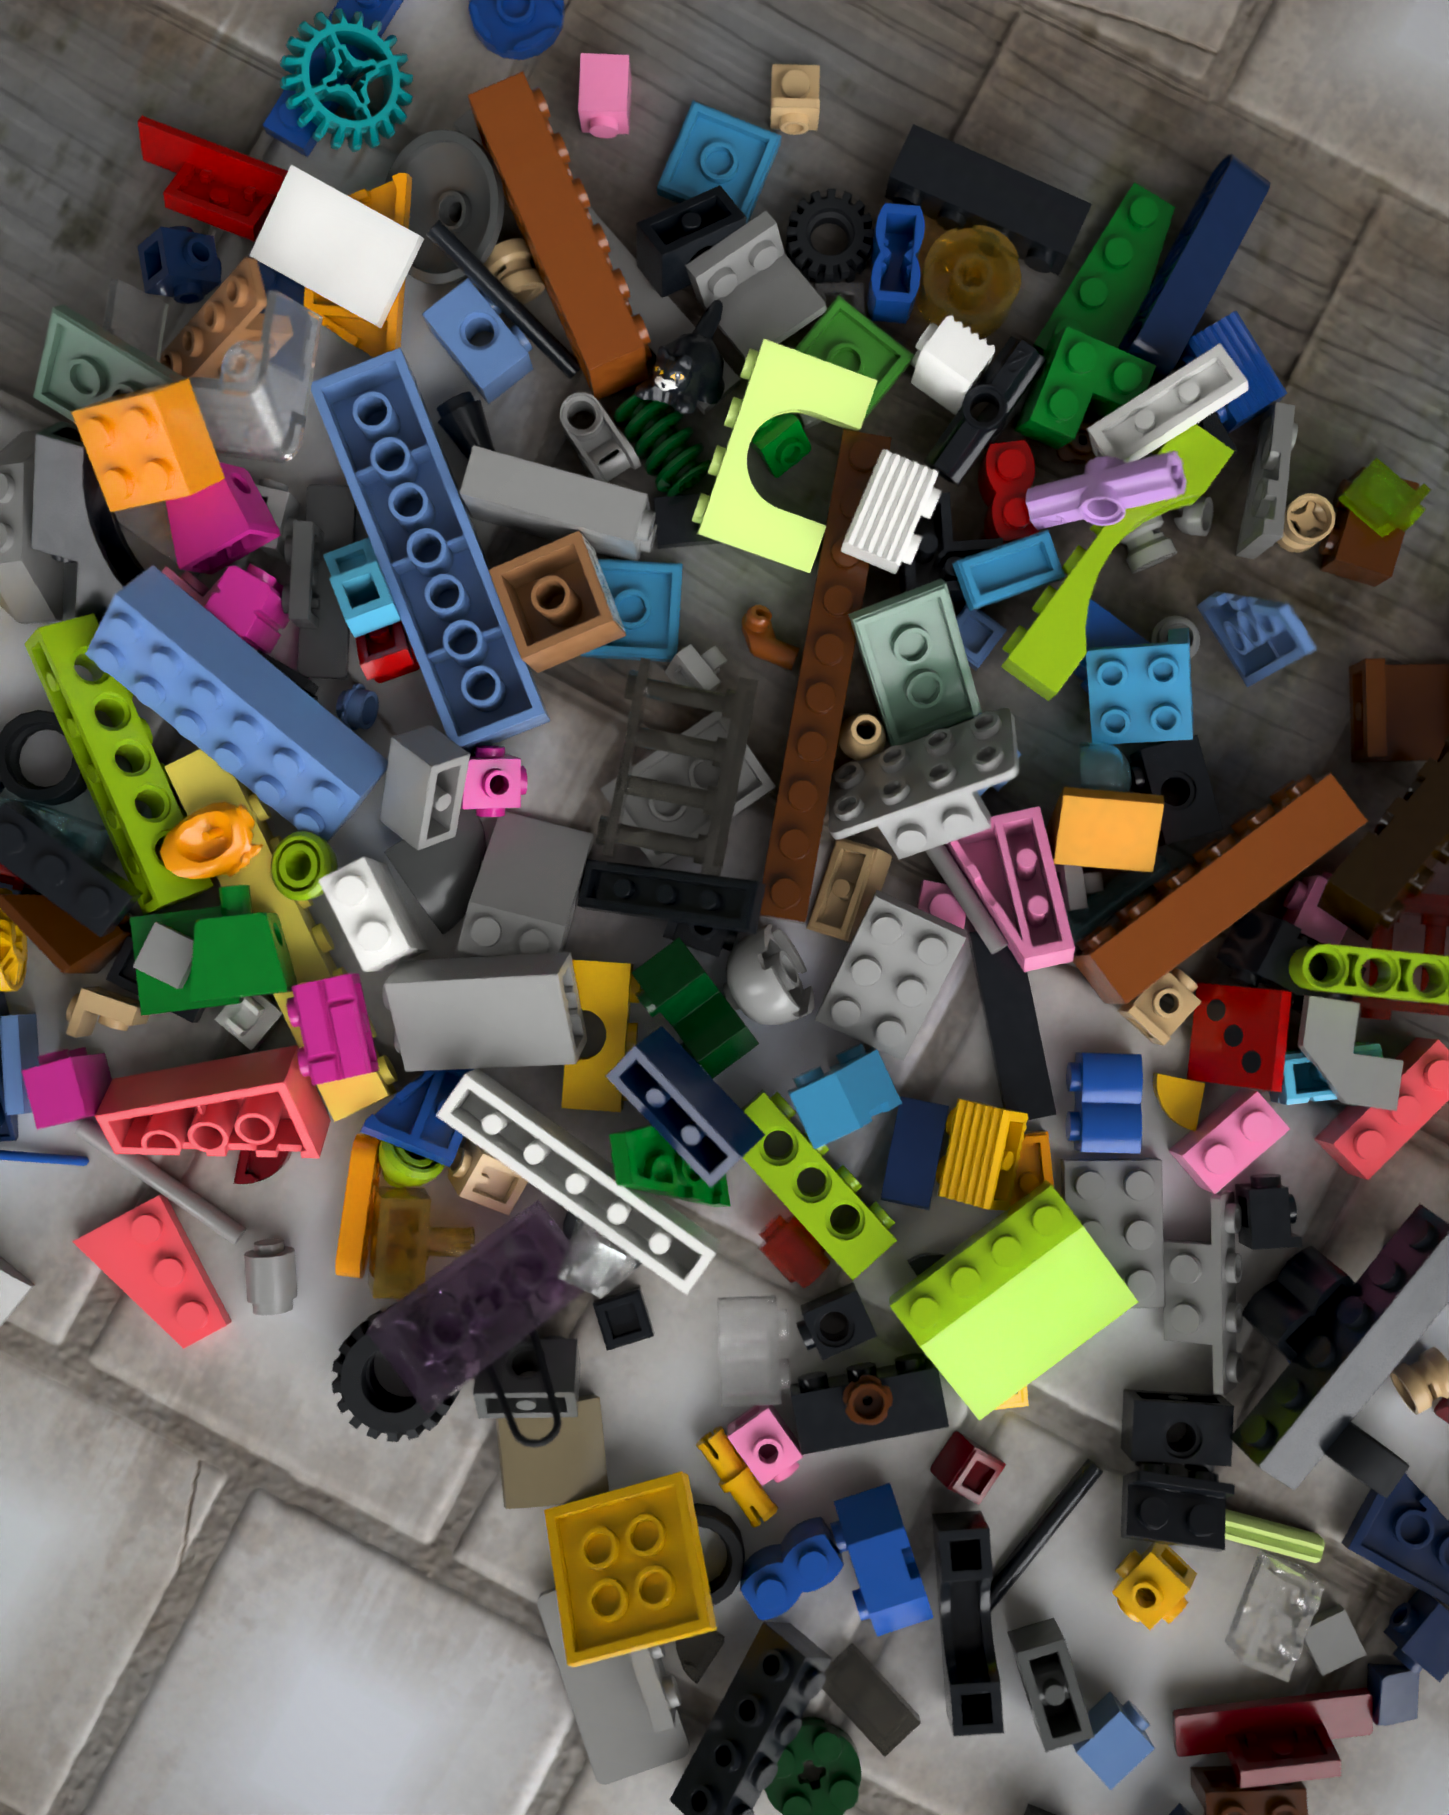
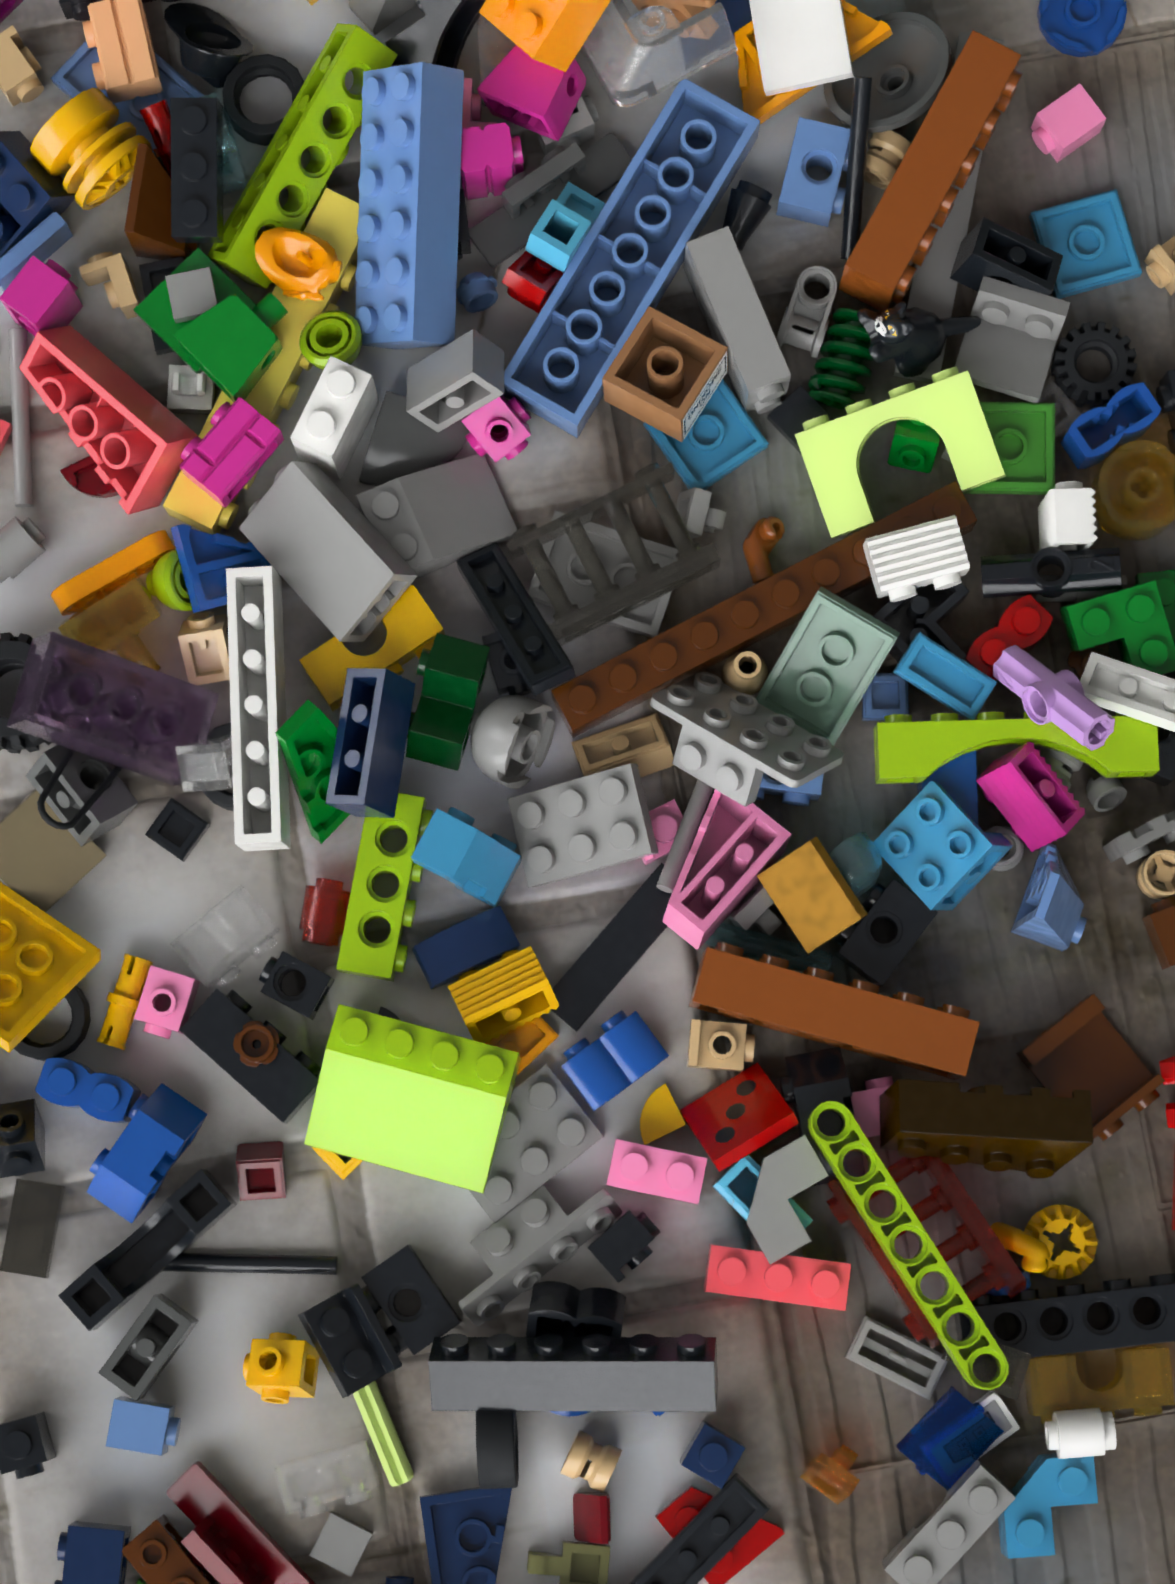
camera: 50 degrees right, 5 degrees down
none -> dark pink brick [976,742,1085,852]

